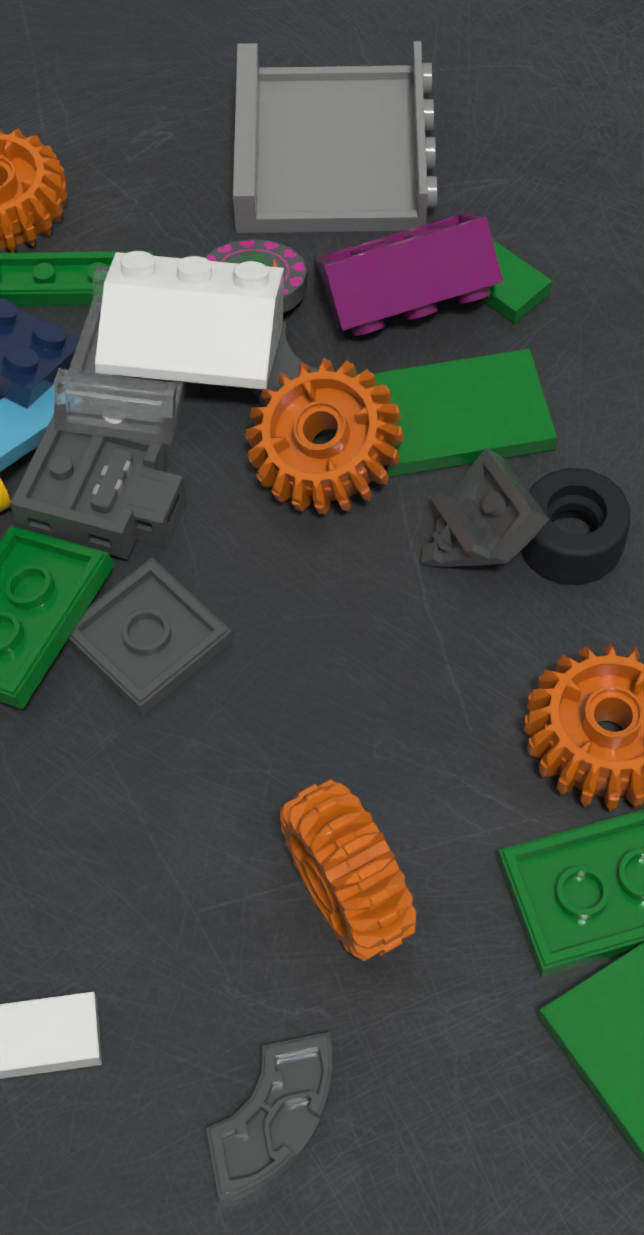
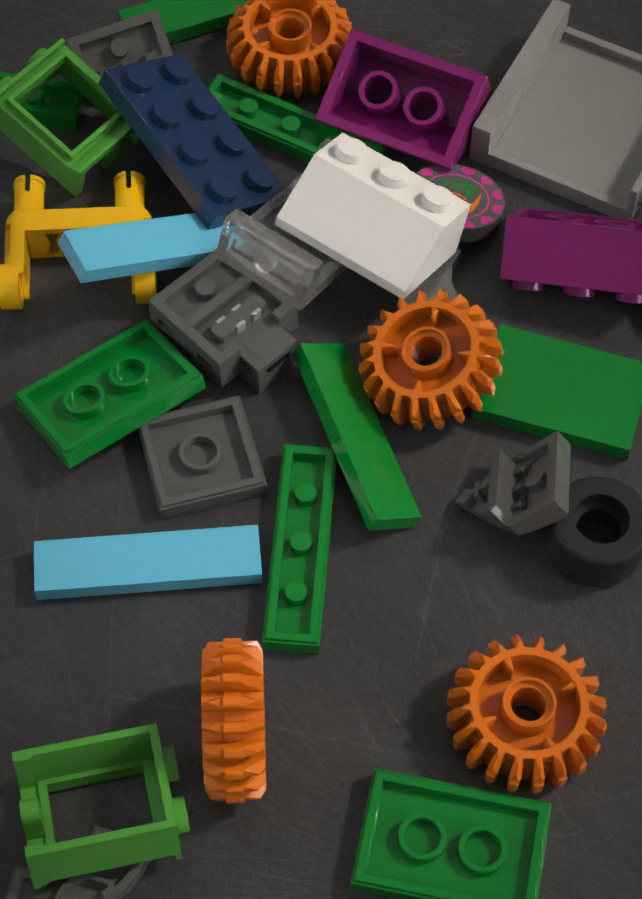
camera: 25 degrees right, 0 degrees up
none -> bright green window [12,723,190,890]
none -> medium azure tile [34,525,262,600]
none -> green tile [262,444,337,655]
none -> green tile [292,343,422,531]
none -> magenta slope [315,29,493,170]

